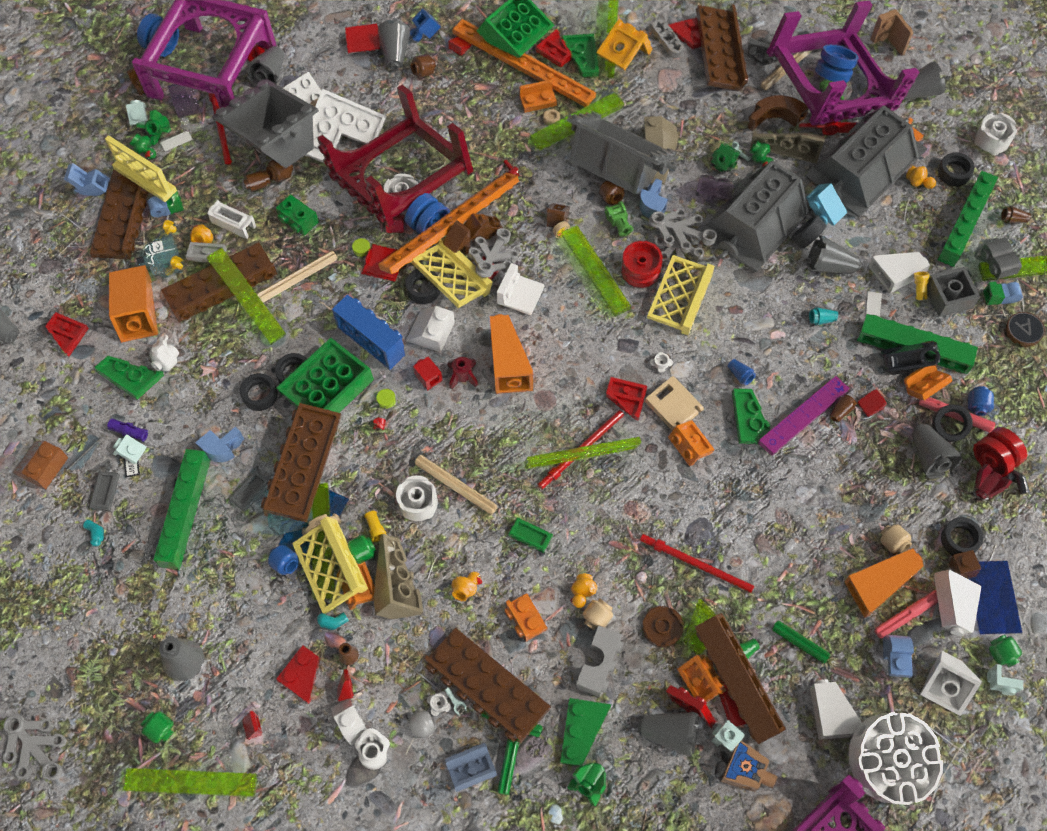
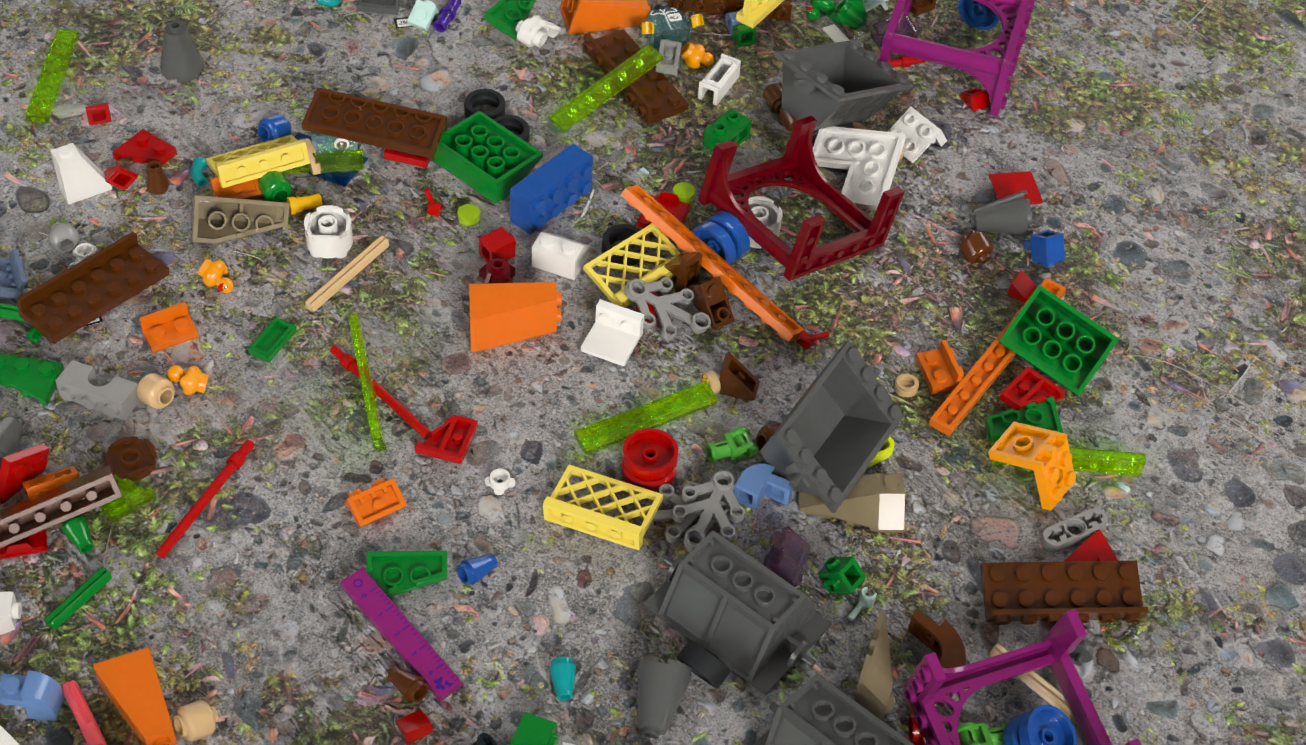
camera: 85 degrees right, 15 degrees down
green head [141,711,174,744] -> none
green brick [154,449,211,570] -> none
medium blue brick [195,427,244,462] -> none
dark grey cone [245,46,285,87] -> none
tan axle [257,251,337,303] -> none
white head [355,728,390,770] -> none
clear neon green plate [530,92,624,151] -> none
tan container [644,376,704,431] -> none
green animal [749,141,773,167] -> none
medium azure brick [806,183,847,226] -> none

